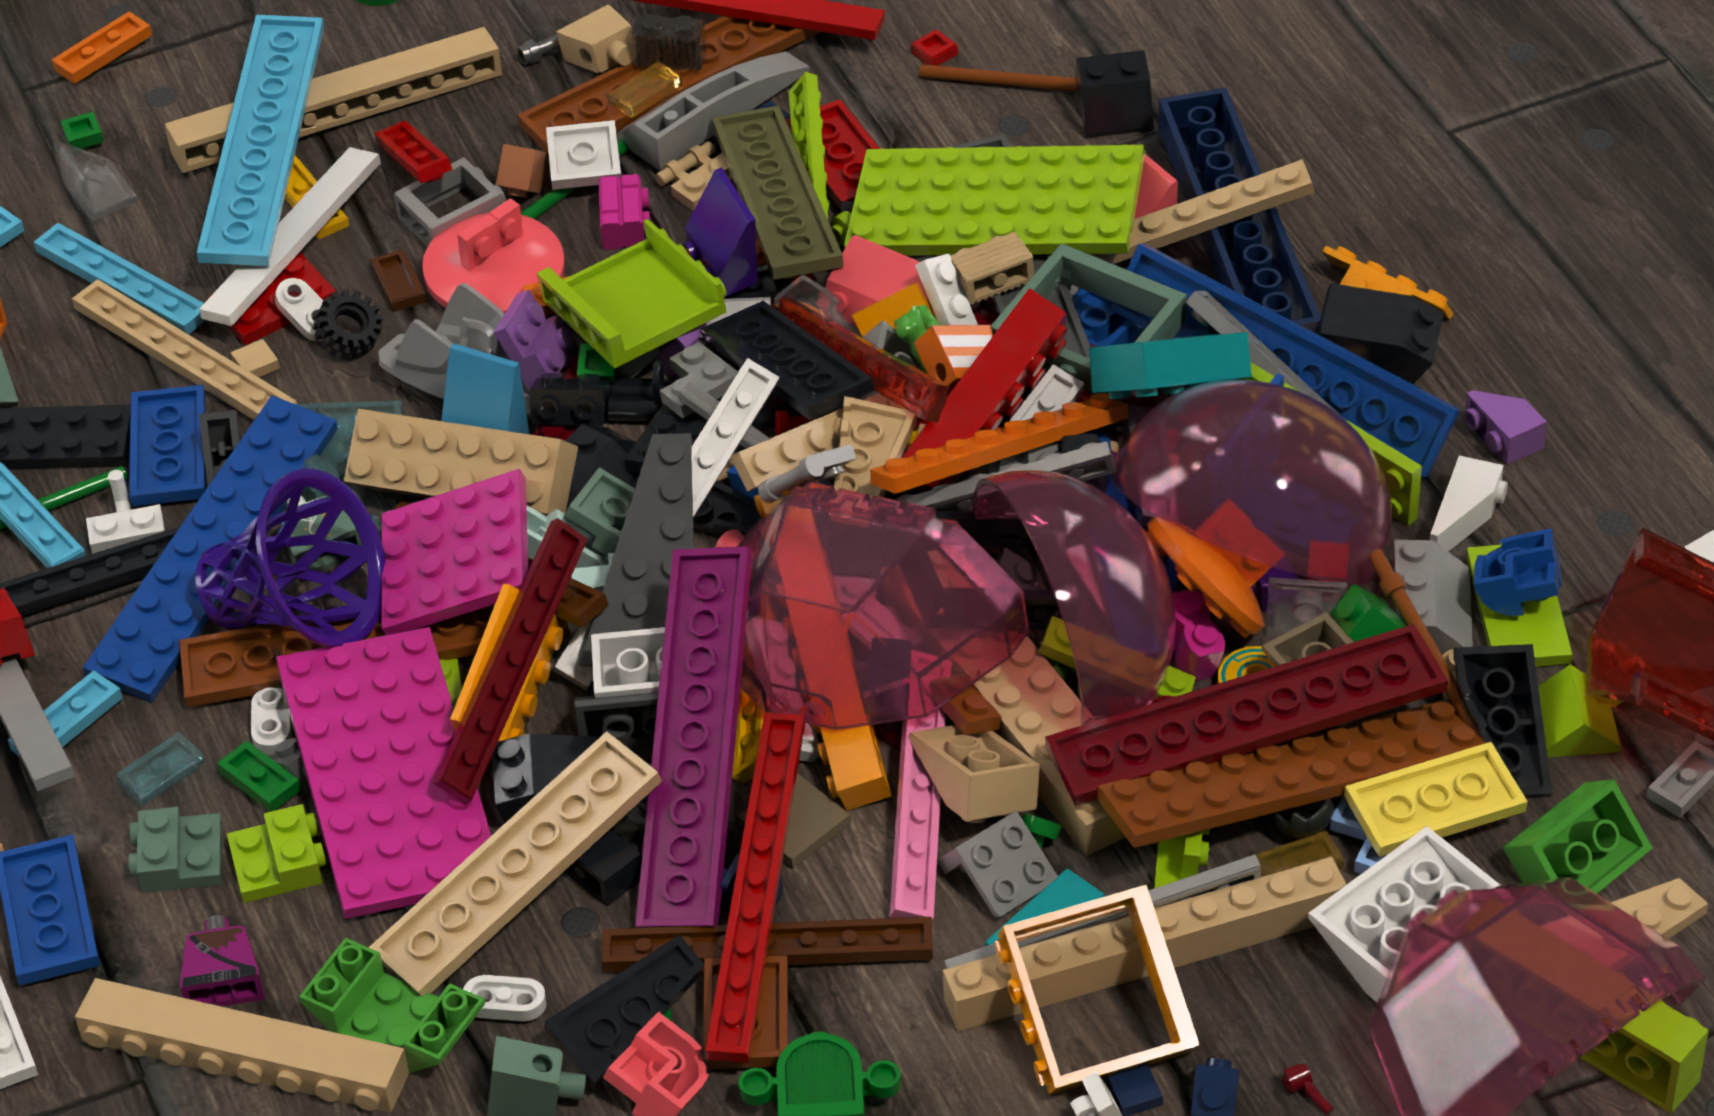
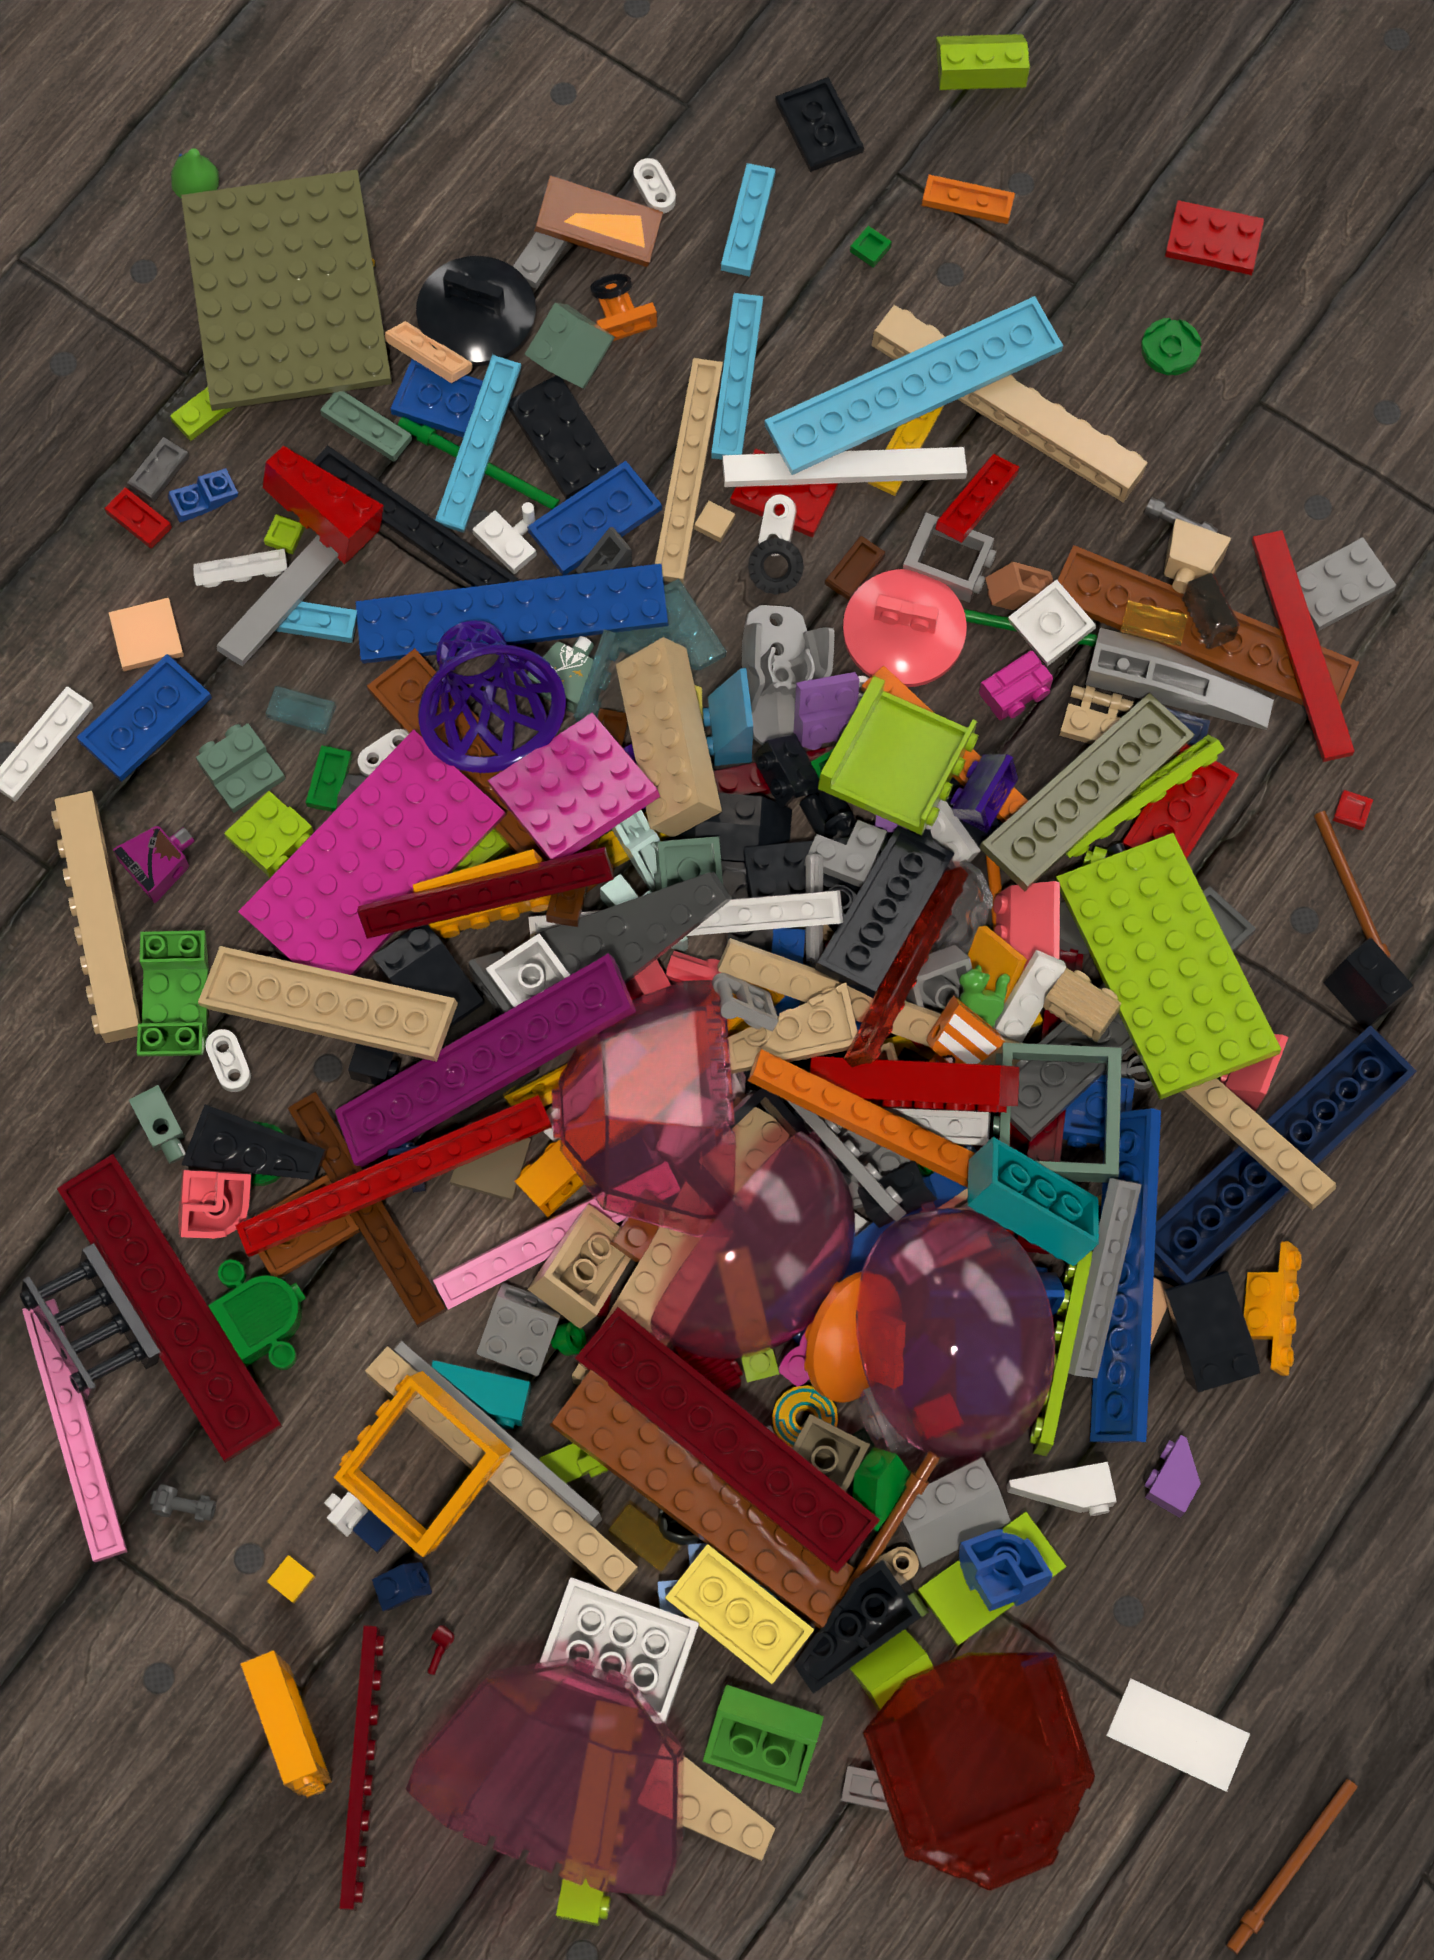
camera: 55 degrees right, 25 degrees up
clear slope [54,141,139,221] -> none

